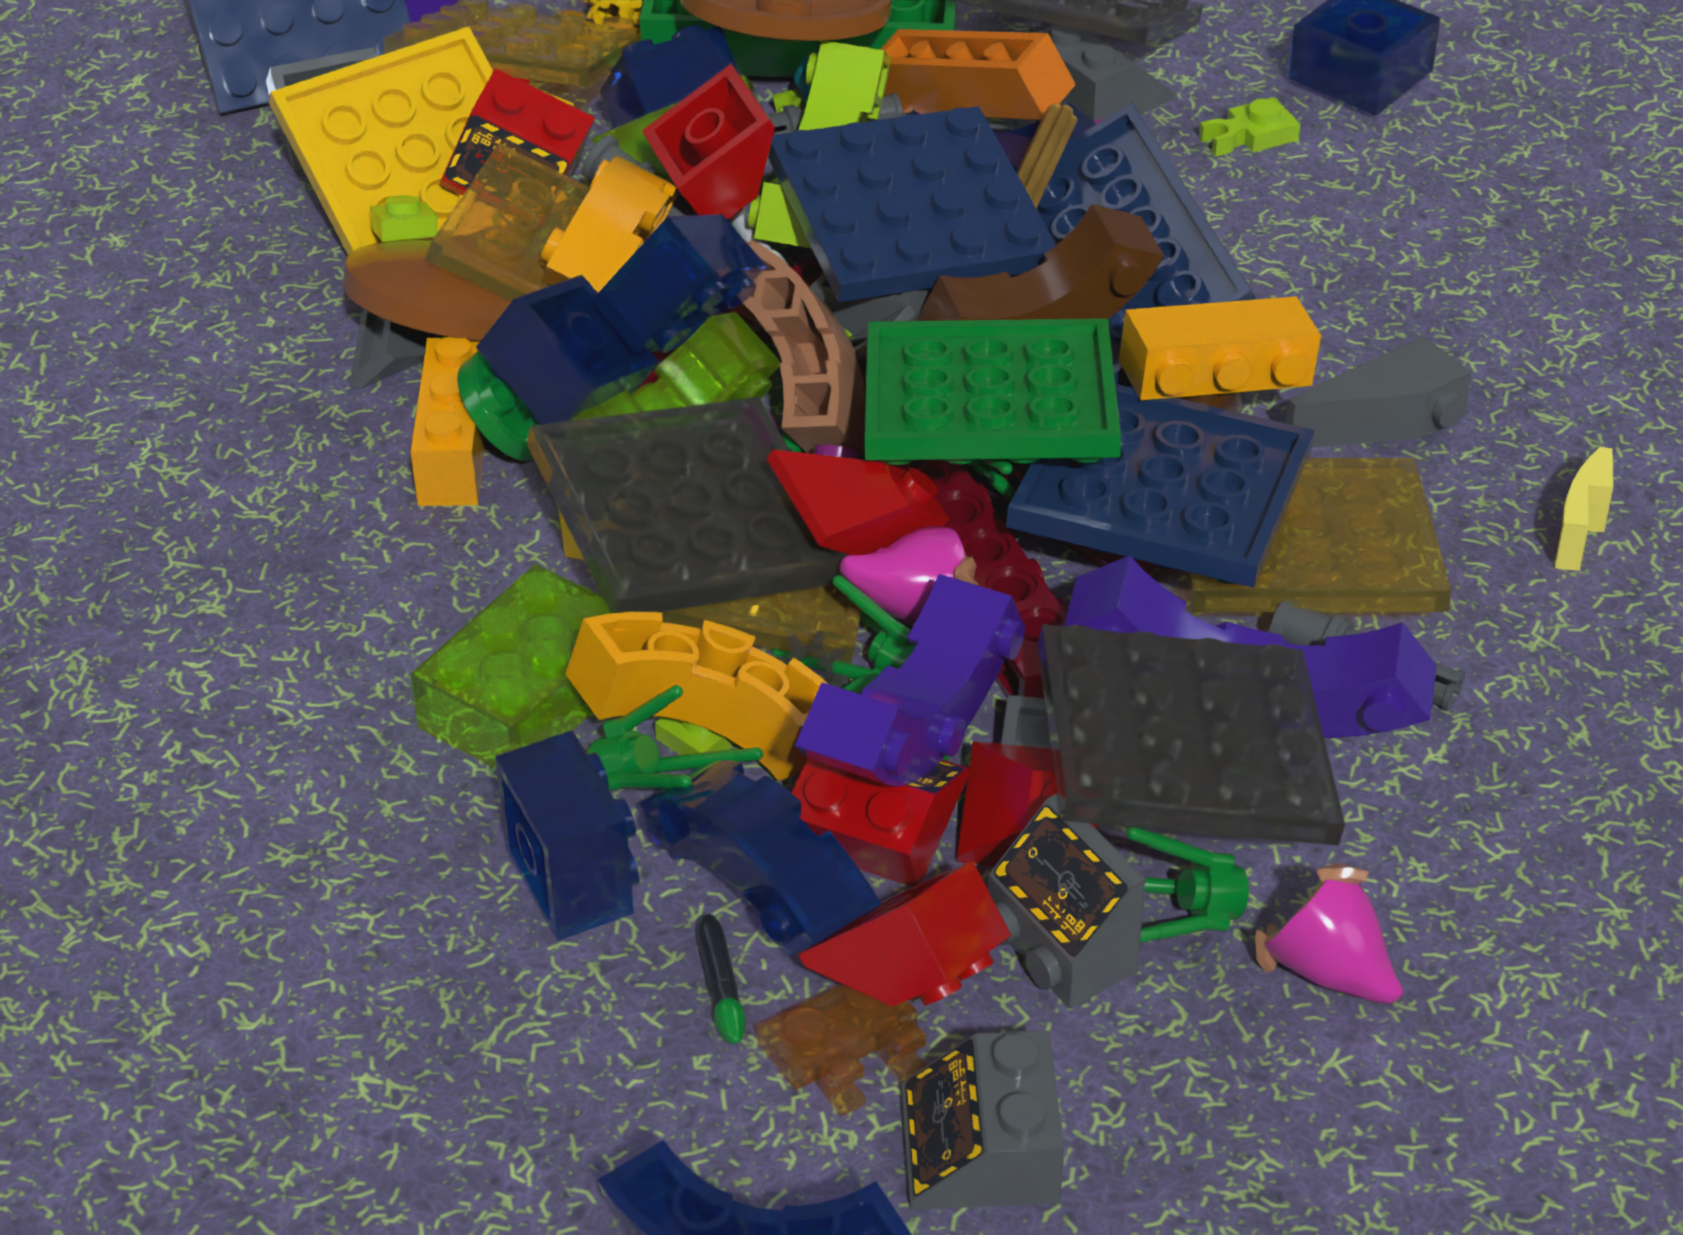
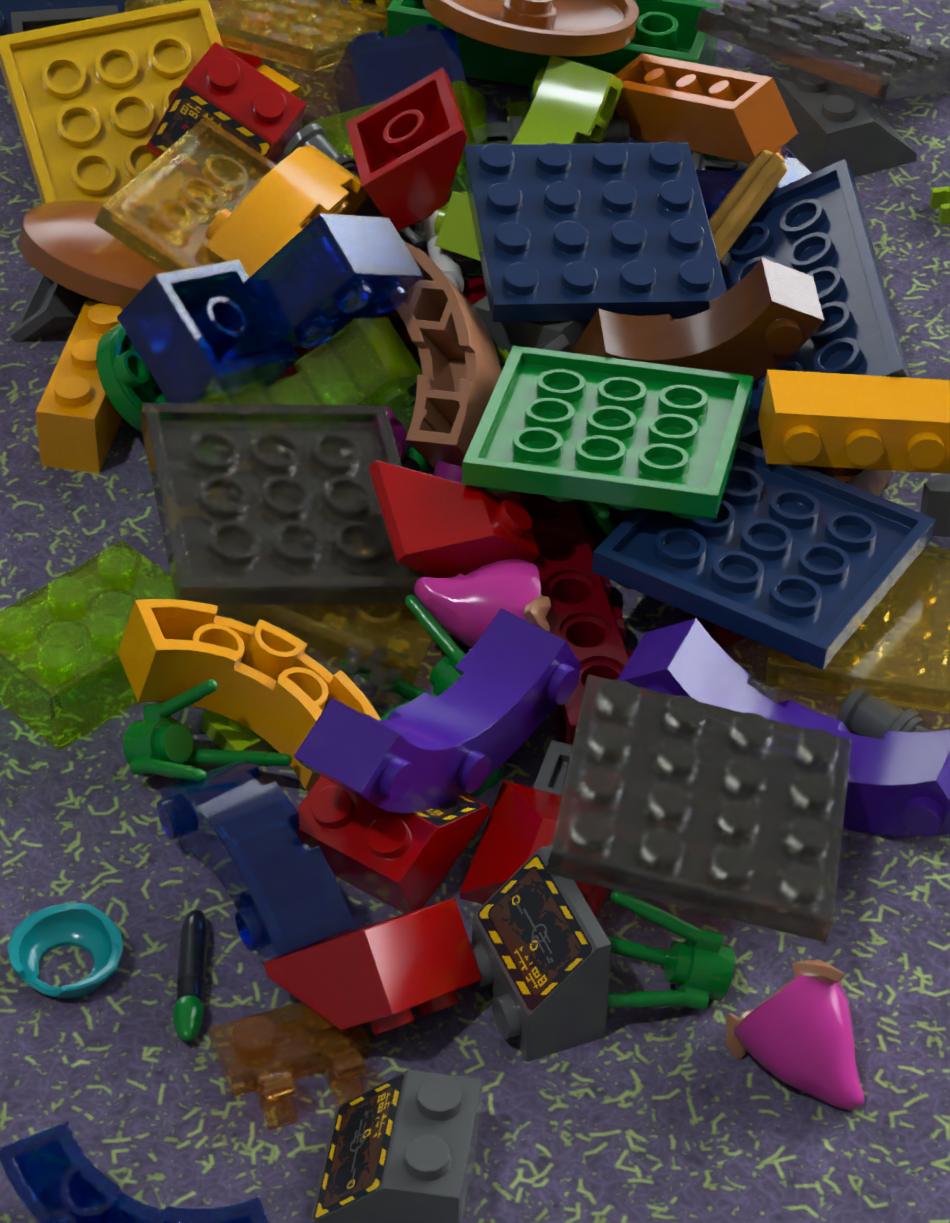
camera: 10 degrees right, 0 degrees up
lime plate [370,195,438,242] -> none
clear blue brick [495,730,640,941] -> none
none -> teal piece [7,902,123,999]

